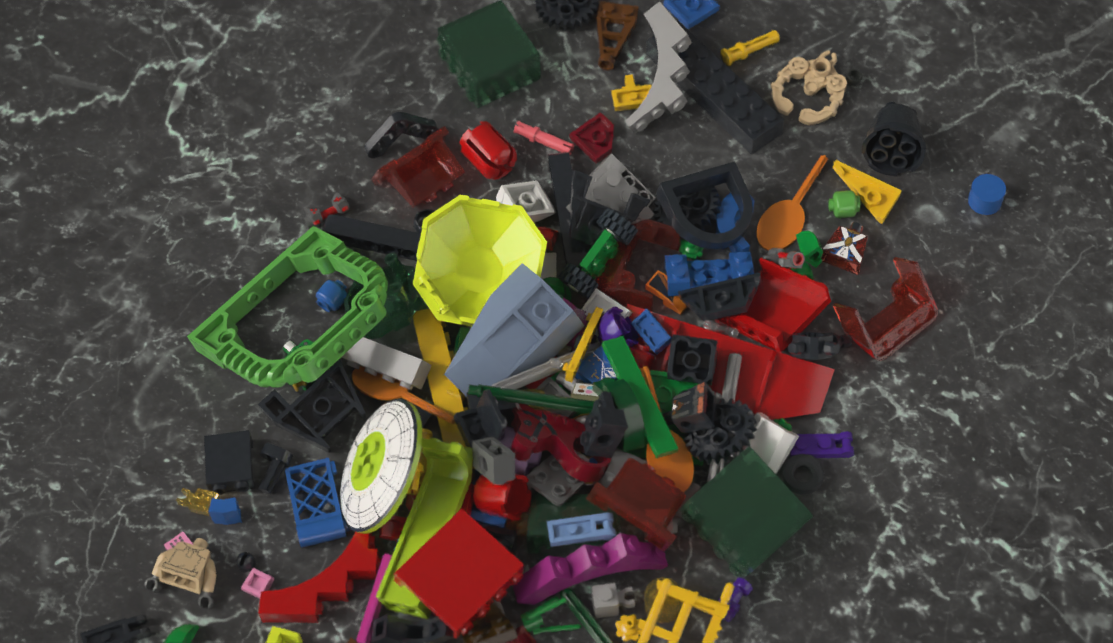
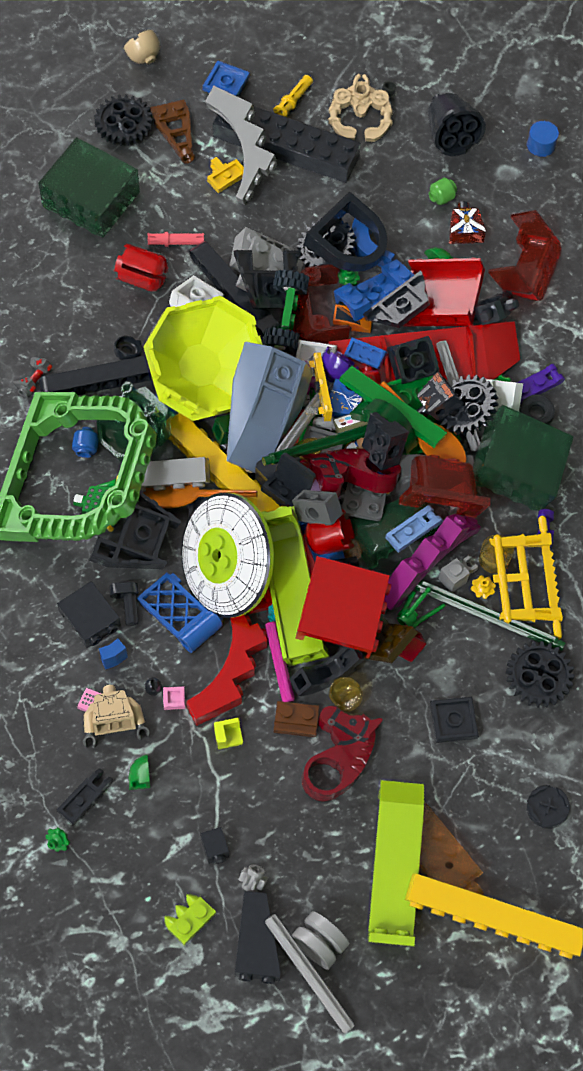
camera: 35 degrees left, 5 degrees up
clear yellow plate [176,488,220,516] -> none
black beam [364,112,439,159] -> none
clear red windscreen [371,126,465,208] -> none
dark red plate [569,112,614,164] -> none
clear piece [703,320,739,338] -> none
orange piece [757,155,828,251] -> none
dark grey piece [763,248,805,269] -> none
green brick [796,231,823,268] -> none
yellow wing [833,160,902,224] -> none

